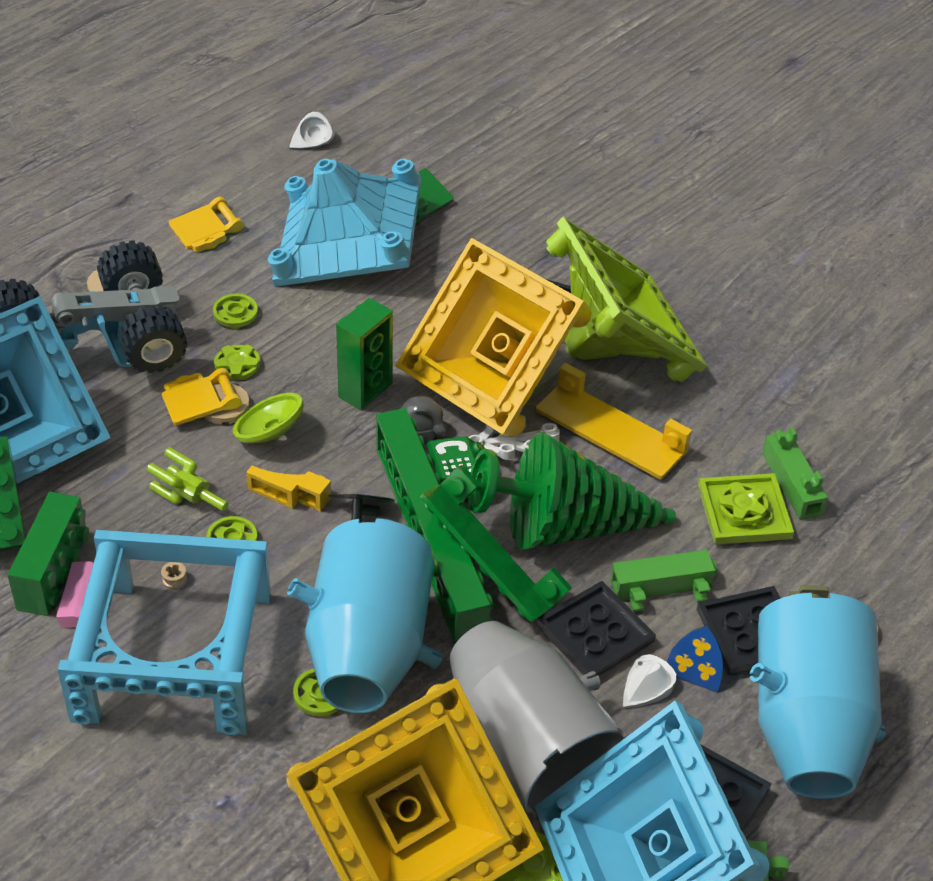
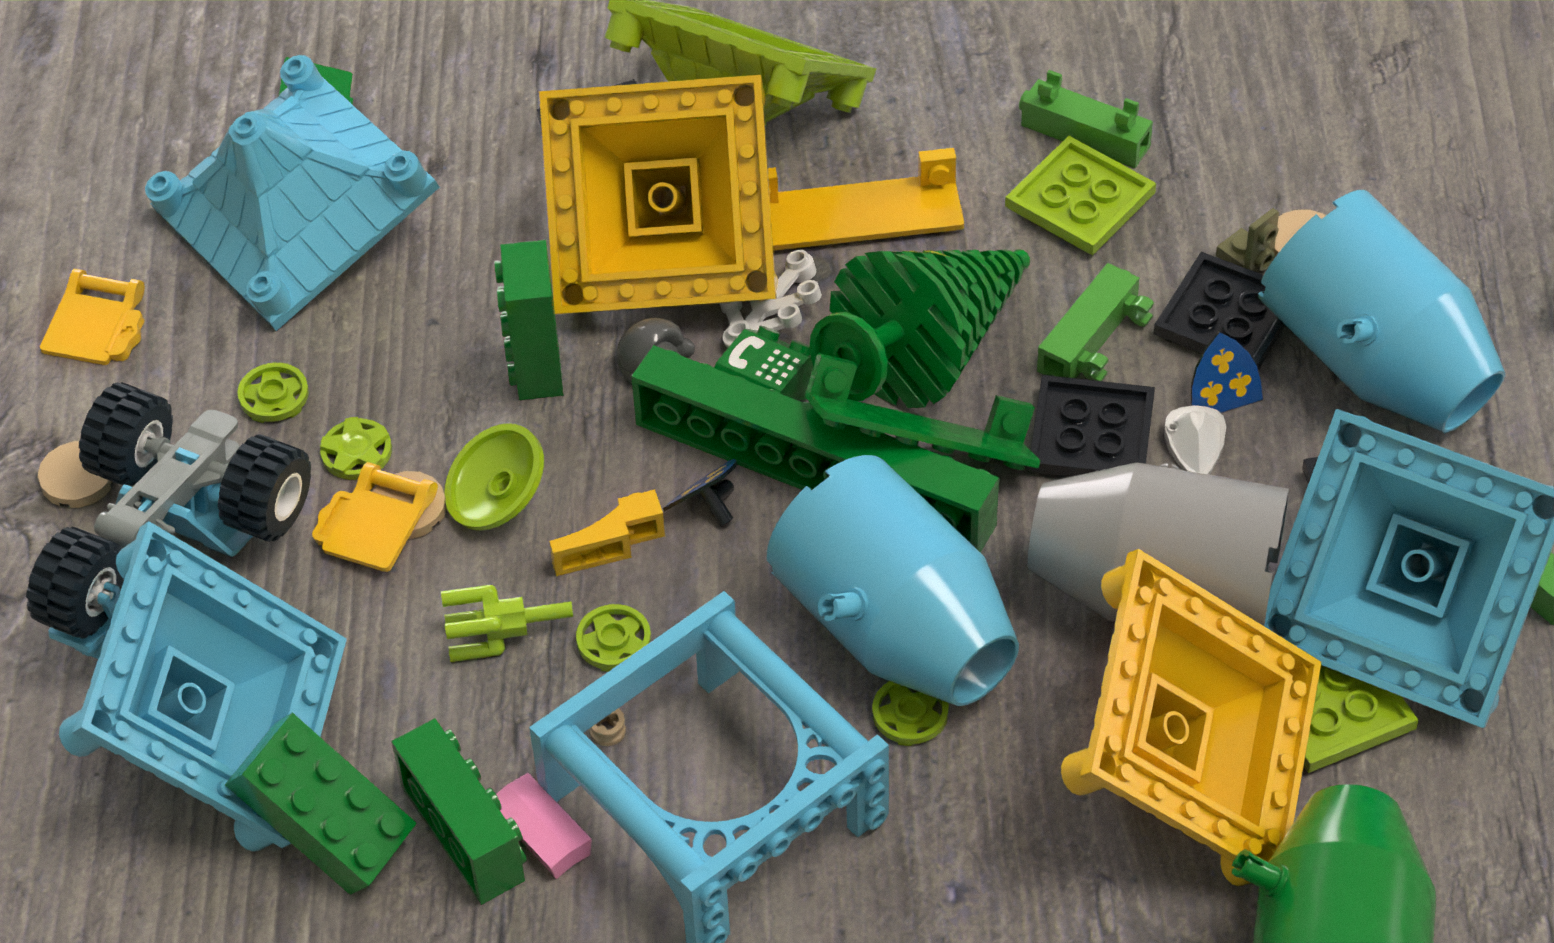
camera: 40 degrees left, 5 degrees up
white piece [289,112,335,149] -> none
lime wheel [718,482,768,525] -> none

